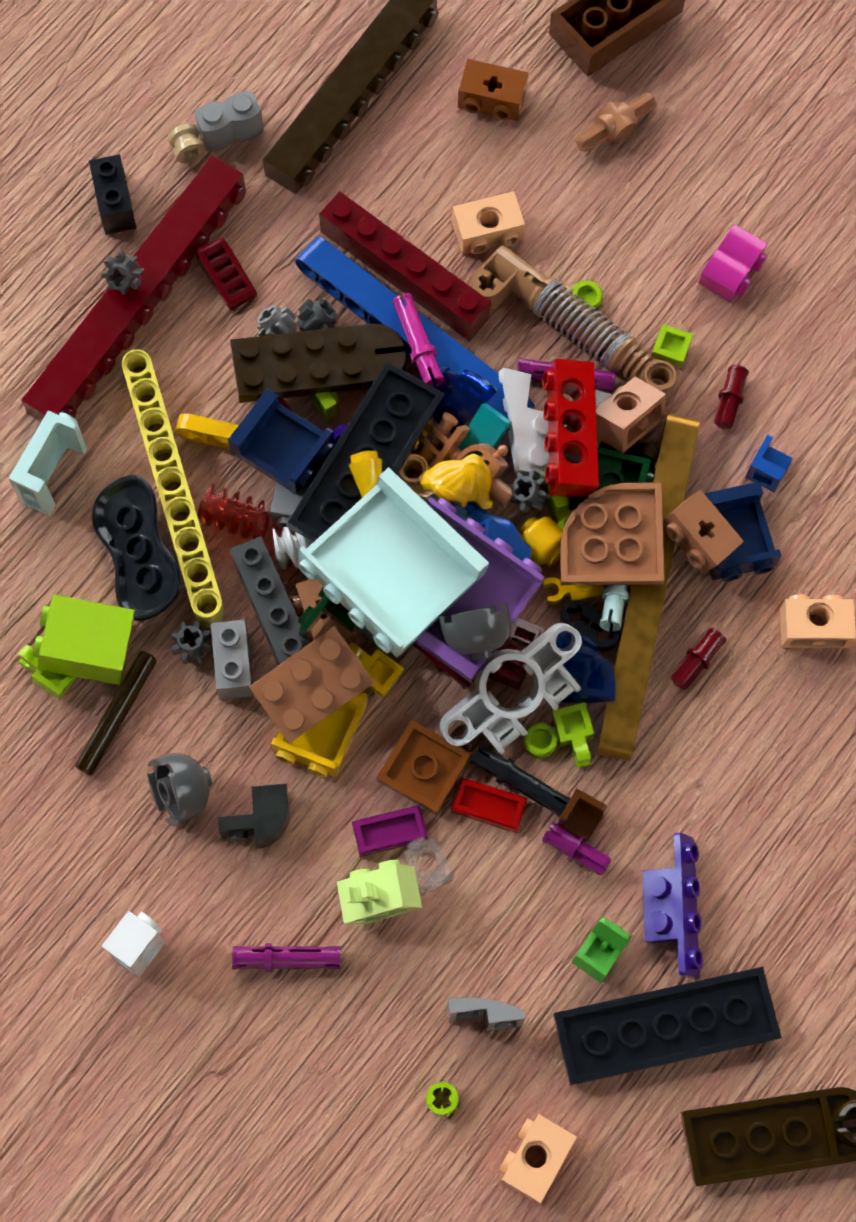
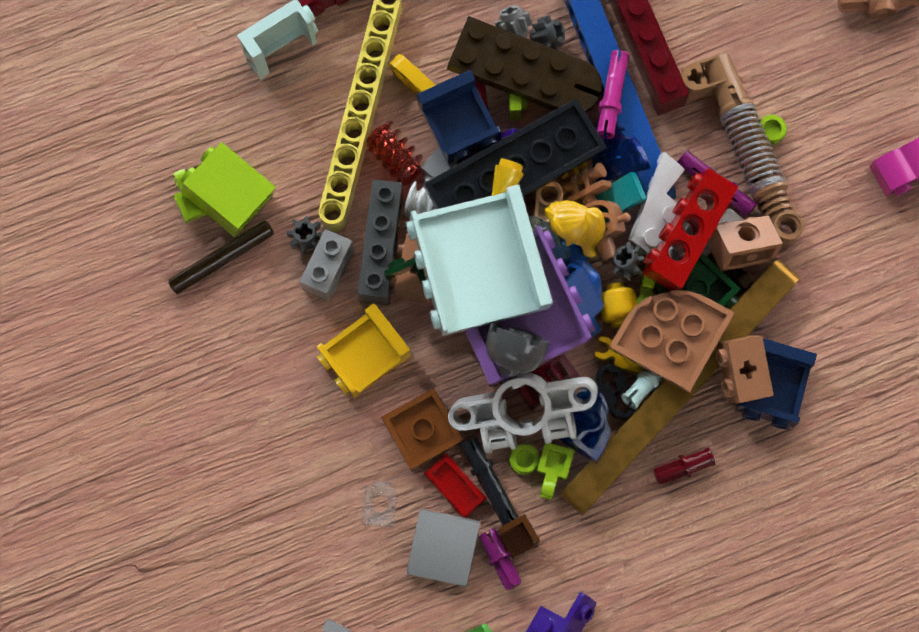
camera: 35 degrees right, 5 degrees up
black plate [92,475,182,621] -> none
white brick [102,911,165,977] -> none
dark grey cylinder [147,753,212,826] -> none
pearl dark grey brick [218,784,290,849] -> none
magenta pin [232,943,340,972] -> none
nougat plate [249,626,375,743] -> none
yellowish green brick [337,860,422,925] -> none
yellow plate [349,642,404,698] -> none
magenta tile [352,805,428,857] -> none
light nougat brick [452,191,525,255] -> none
lime plate [651,324,693,368] -> none
dark red axle [714,365,749,429] -> none
blue panel [745,434,792,493] -> none
light nougat brick [780,595,856,648] -> none
none -> light grey slope [406,509,480,587]

